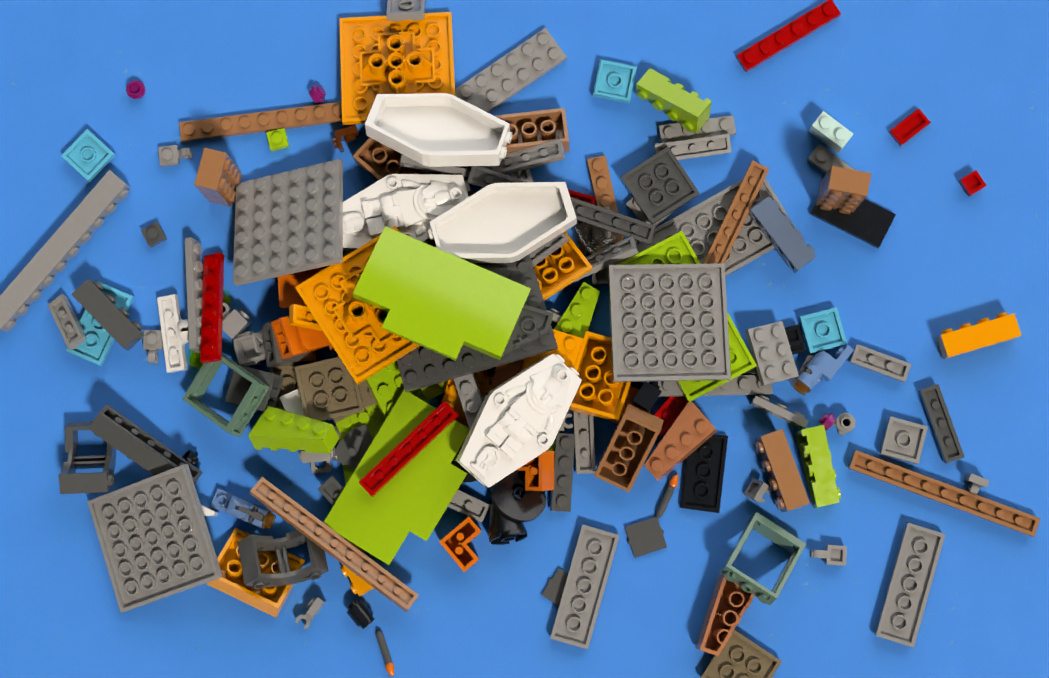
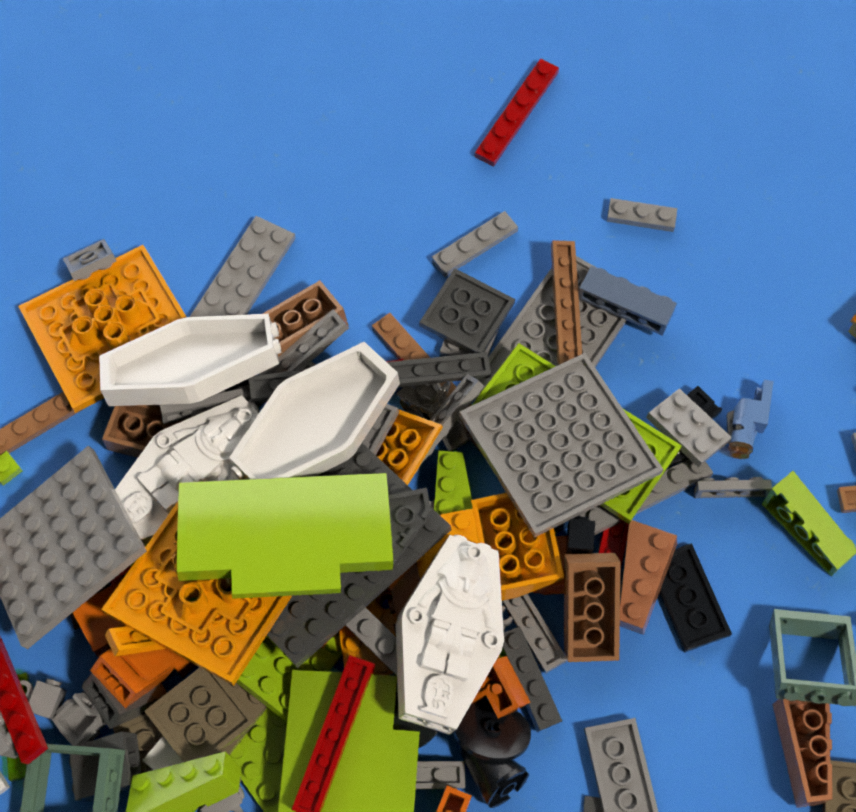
camera: 30 degrees left, 15 degrees down
magenta plate [309,85,326,103] -> none
reddish brown bracket [332,125,359,153] -> none
dark grey shield [332,424,372,469] -> none
medium azure plate [593,59,637,104] -> none
dark grey piece [625,517,667,558] -> none
lime wedge [636,68,712,134] -> none
light grey plate [654,133,732,160] -> none
dark grey piece [656,474,679,518] -> none
light grey tile [743,478,770,503] -> none
medium nougat brick [754,429,810,512] -> none
medium azure plate [799,307,847,354] -> none
light aqua brick [808,111,853,154] -> none
black tile [810,199,896,248] -> none
medium nougat brick [816,166,871,214] -> none
magenta plate [818,412,836,430] -> none
light grey brick [833,412,856,435] -> none
light grey plate [849,344,911,383] -> none
red tile [889,108,931,147] -> none
red plate [959,170,987,197] -> none

